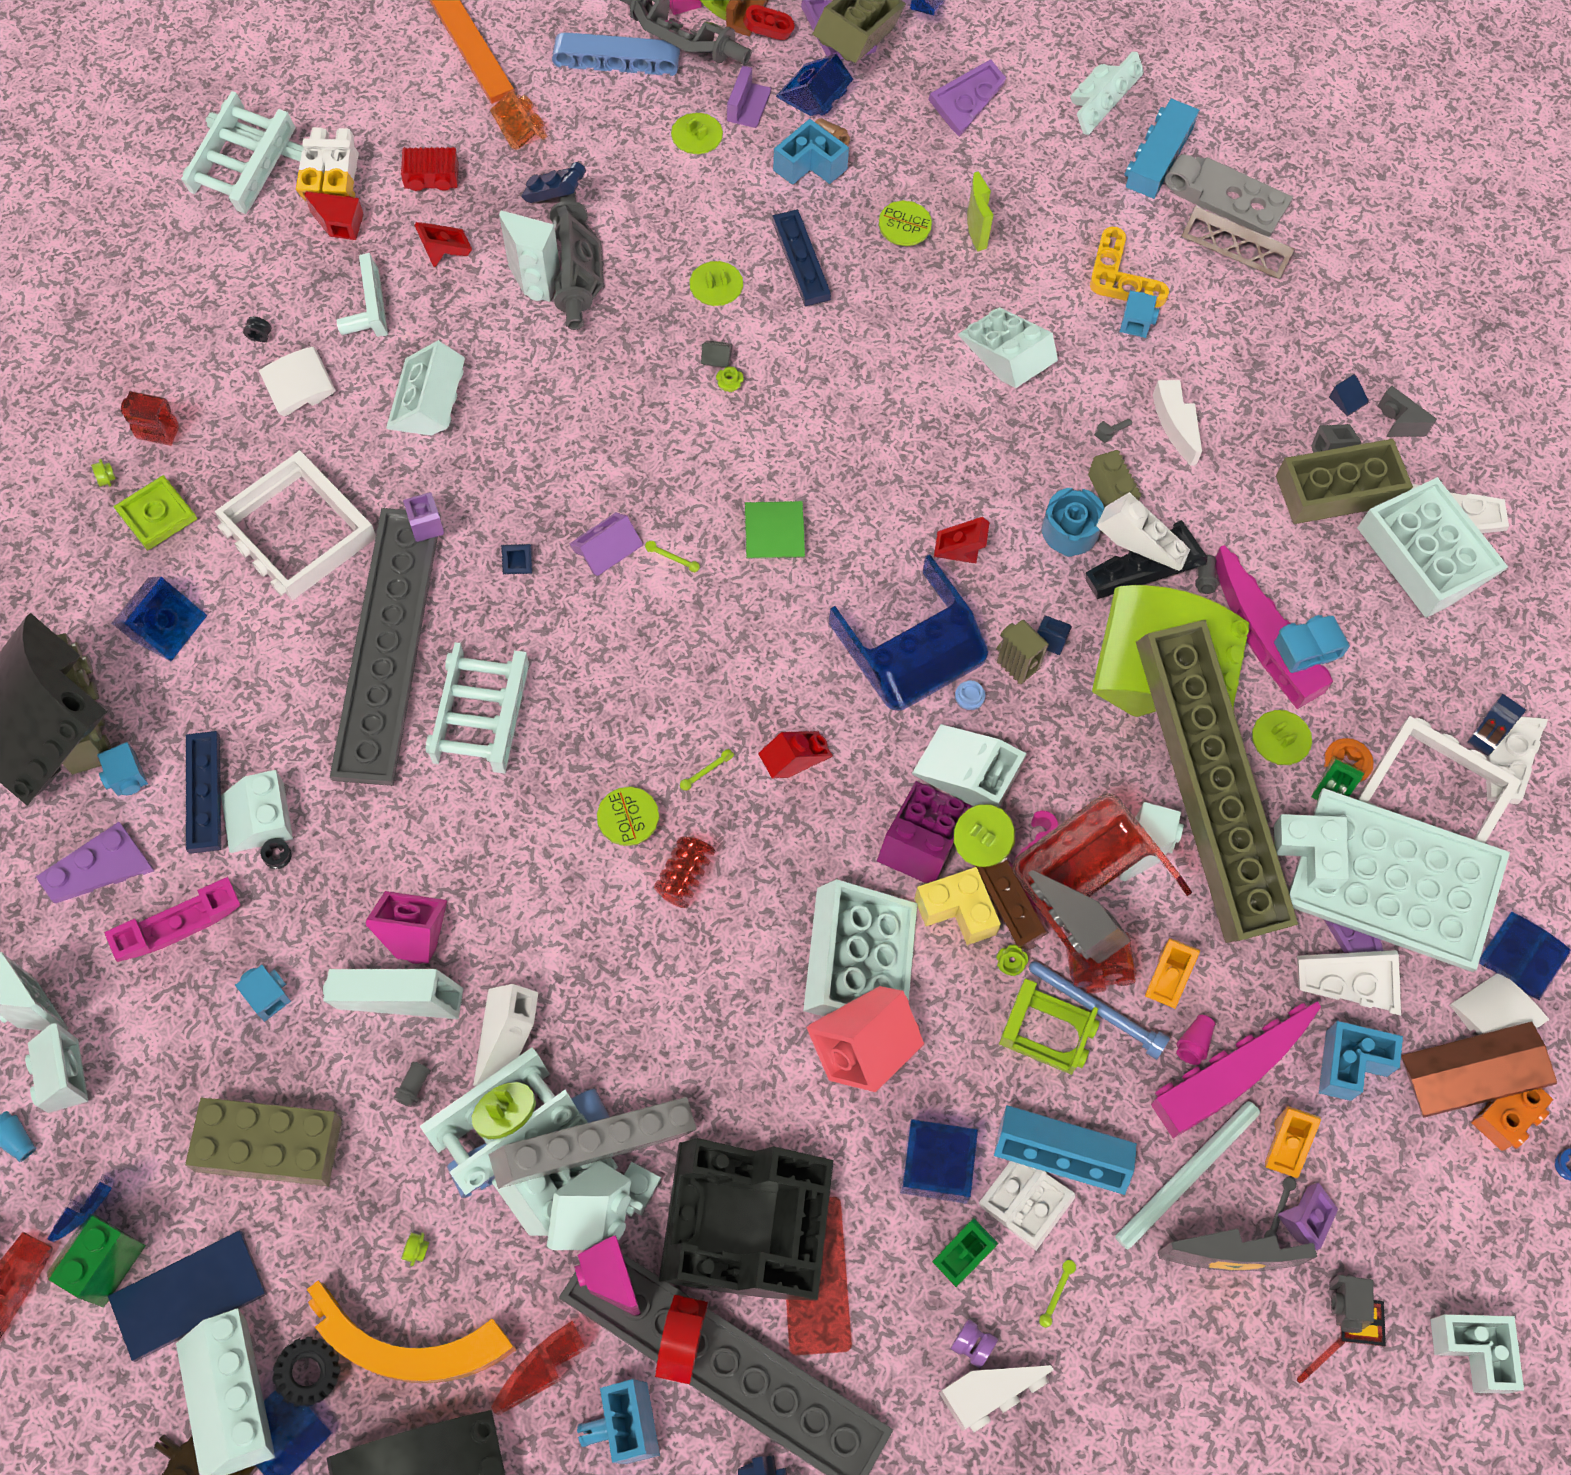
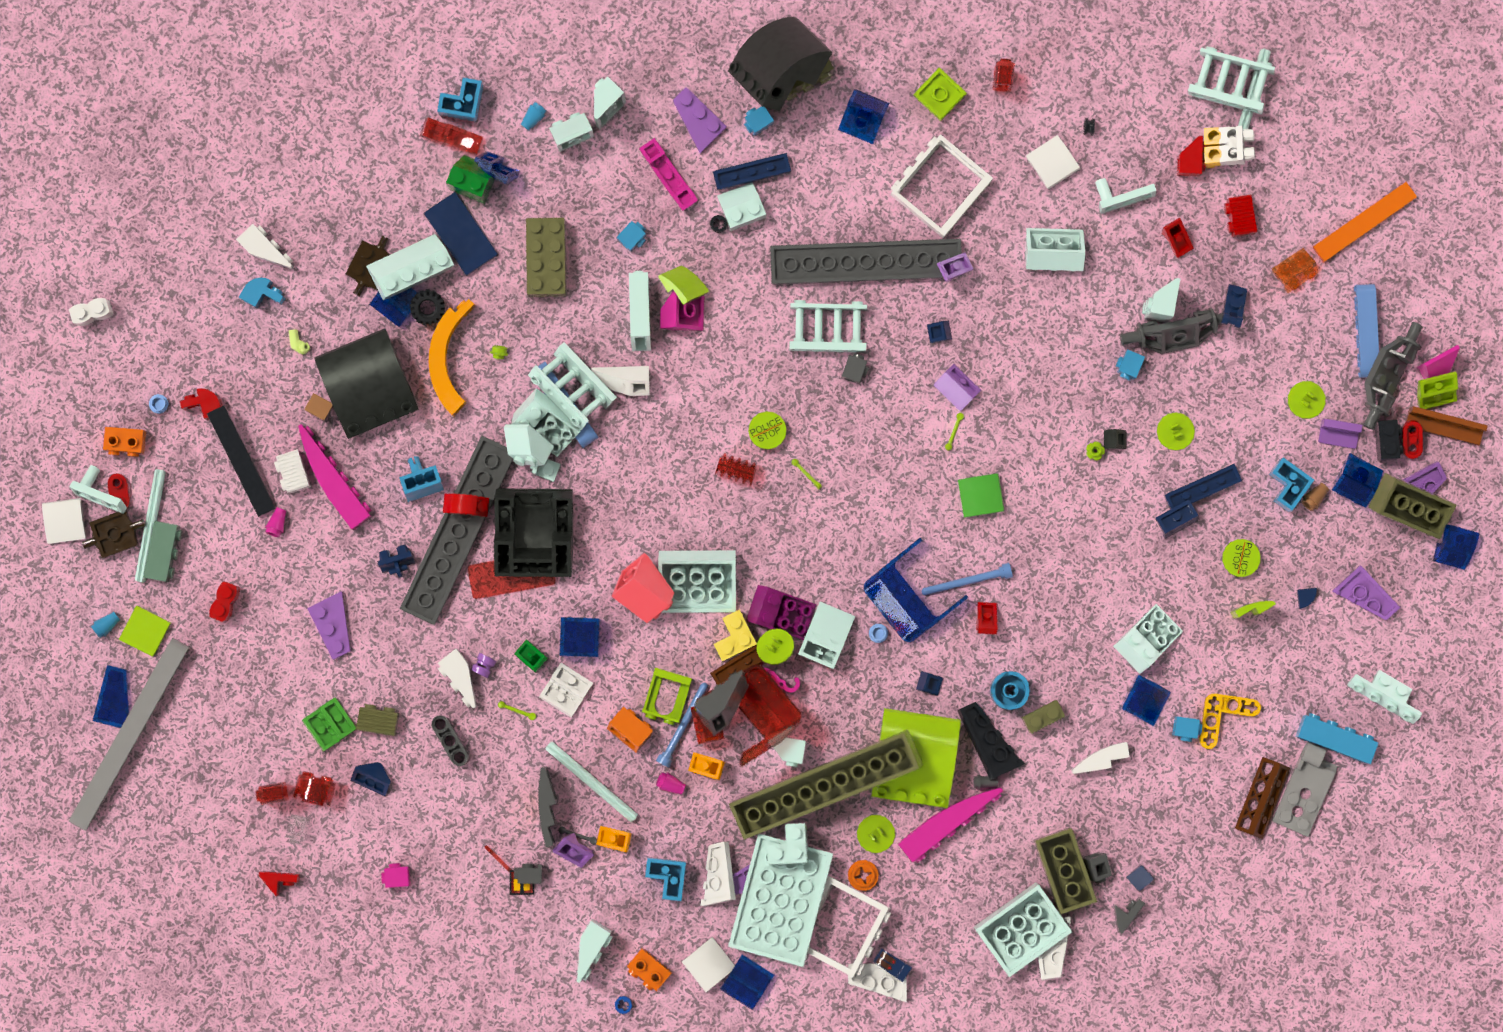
camera: 85 degrees right, 20 degrees up
lime plate [91,459,116,487] -> none
dark grey pin [394,1062,431,1107] -> none
lime piece [471,1082,536,1139] -> none
light grey brick [489,1097,697,1189] -> none
clear red slope [491,1321,587,1416] -> none
dark pink slope [574,1235,641,1316] -> none
red slope [758,731,833,779] -> none
dark azure brick [994,1105,1137,1195] -> none
olive brick [996,619,1049,684] -> none
lime plate [996,945,1028,976] -> none
dark grey hand [1094,419,1132,443] -> none
white slope [1097,492,1190,571] -> none
dark pink slope [1151,1001,1321,1139] -> none
dark azure brick [1274,615,1350,673] -> none
green slope [1311,756,1364,801] -> none
slope [1401,1021,1557,1118] -> none
light aqua brick [1430,1315,1524,1394] -> none
none -> dark grey beam [431,715,469,766]
none -> light aqua slope [577,919,613,983]
none -> orange brick [607,706,653,753]
none -> lime slope [658,265,709,305]
none -> dark grey brick [841,353,869,384]
none -> medium blue piece [921,563,1013,595]
none -> dark azure brick [1116,349,1145,381]
none -> clear blue slope [1119,674,1171,726]
none -> dark blue panel [1155,500,1199,539]
none -> dark blue tile [1297,588,1317,609]
none -> black brick [1375,420,1403,461]

